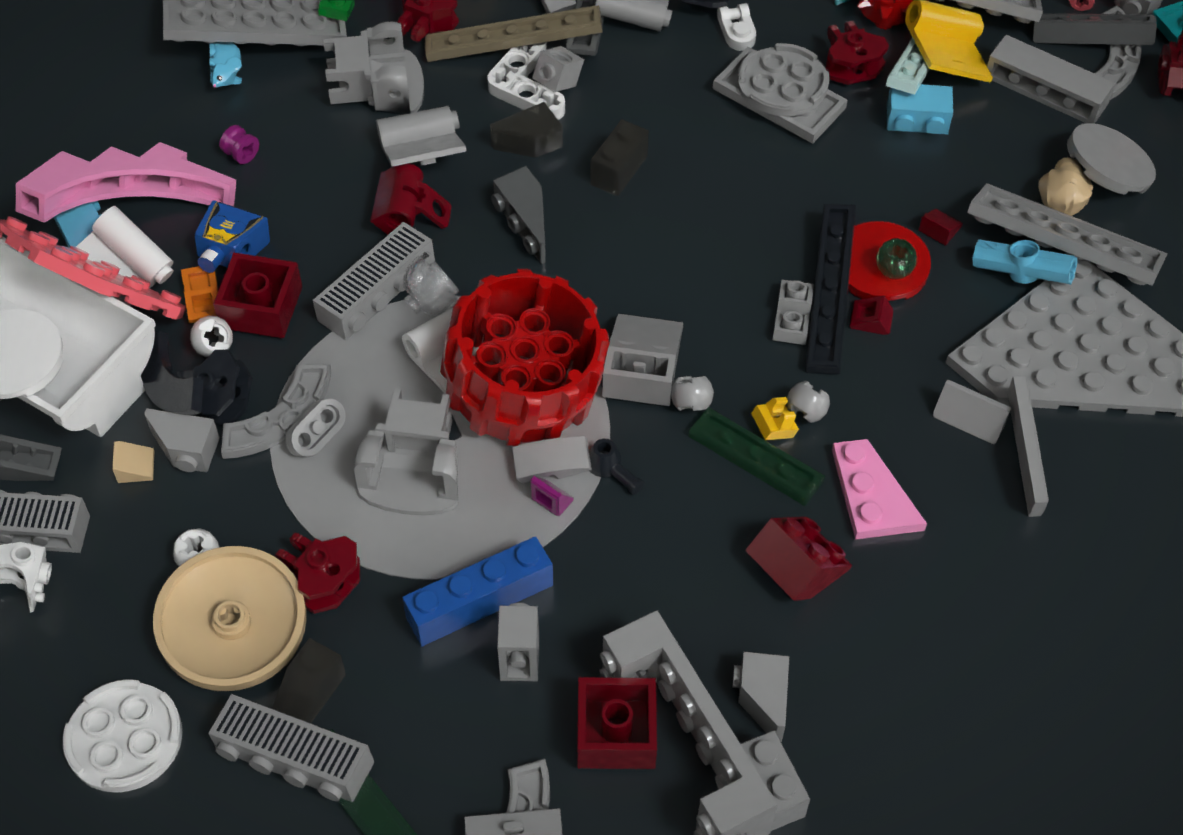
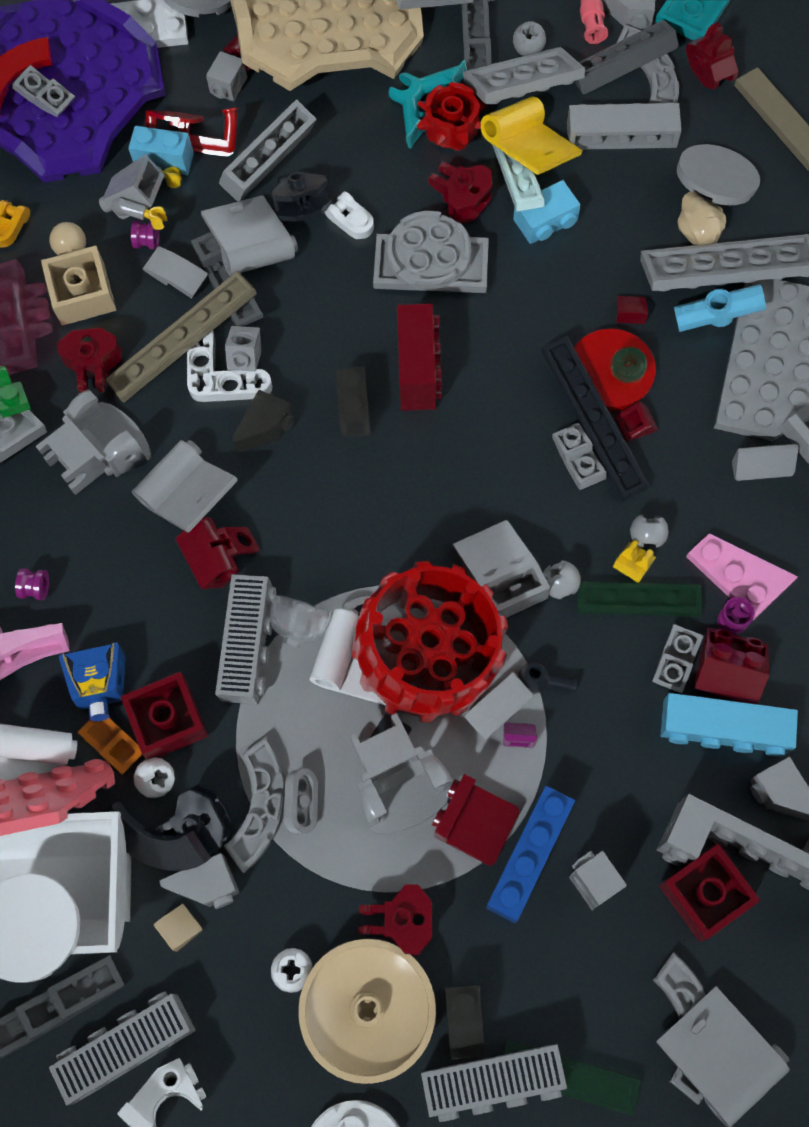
camera: 30 degrees left, 15 degrees up
dark grey slope [491,166,546,264] -> none
none -> dark red brick [397,304,442,411]
none -> dark red bracket [432,774,519,866]
none -> light grey slope [652,624,703,694]
none -> medium azure brick [660,693,798,757]
none -> magenta wheel [717,597,755,635]

